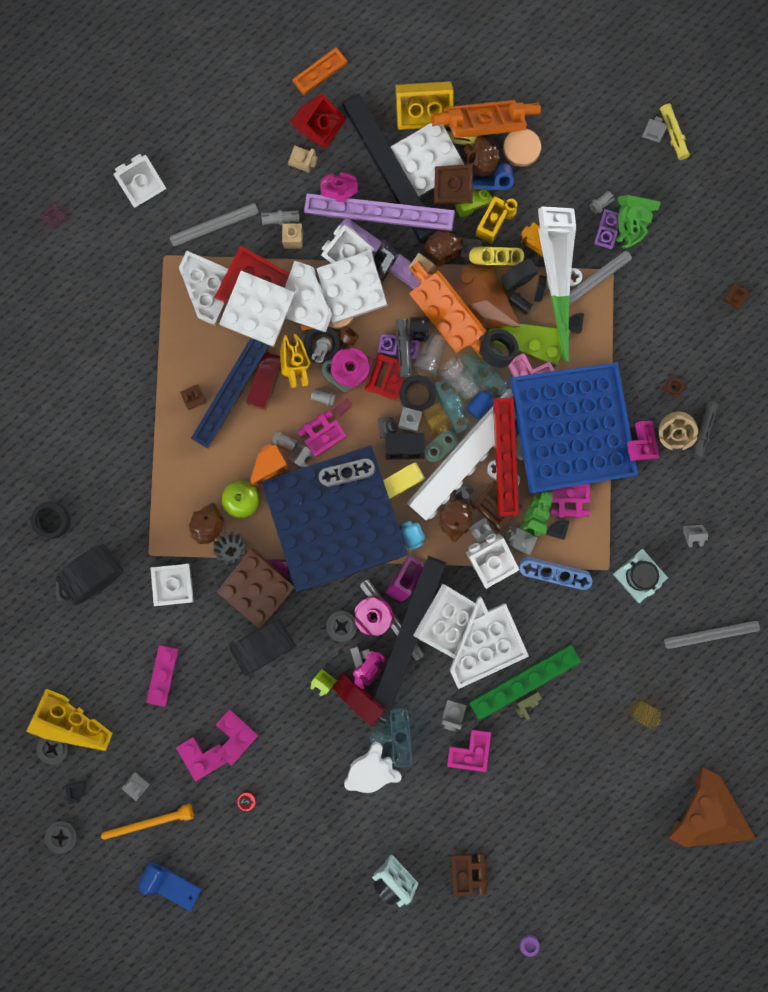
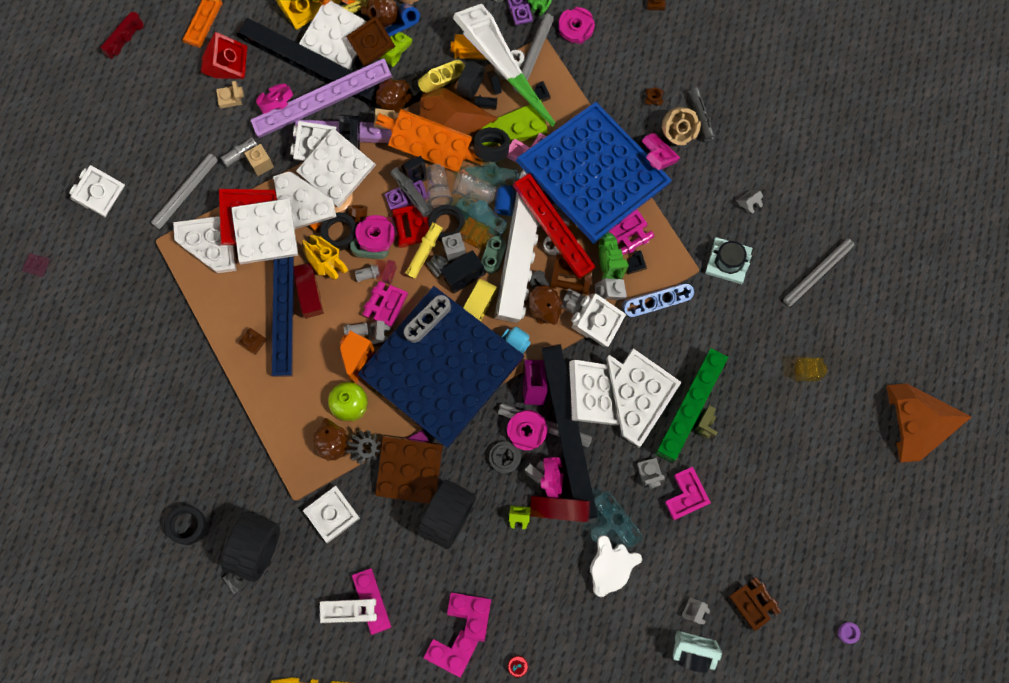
camera: 30 degrees left, 10 degrees down
light grey pin [312,337,331,363] -> none
yellow hinge [475,196,517,244] -> none
none -> dark red plate [100,12,144,60]
none -> white plate [320,599,377,623]
none -> light yellow pin [405,222,443,279]
none -> dark pink plate [559,7,595,44]
none -> light grey tile [681,598,710,624]

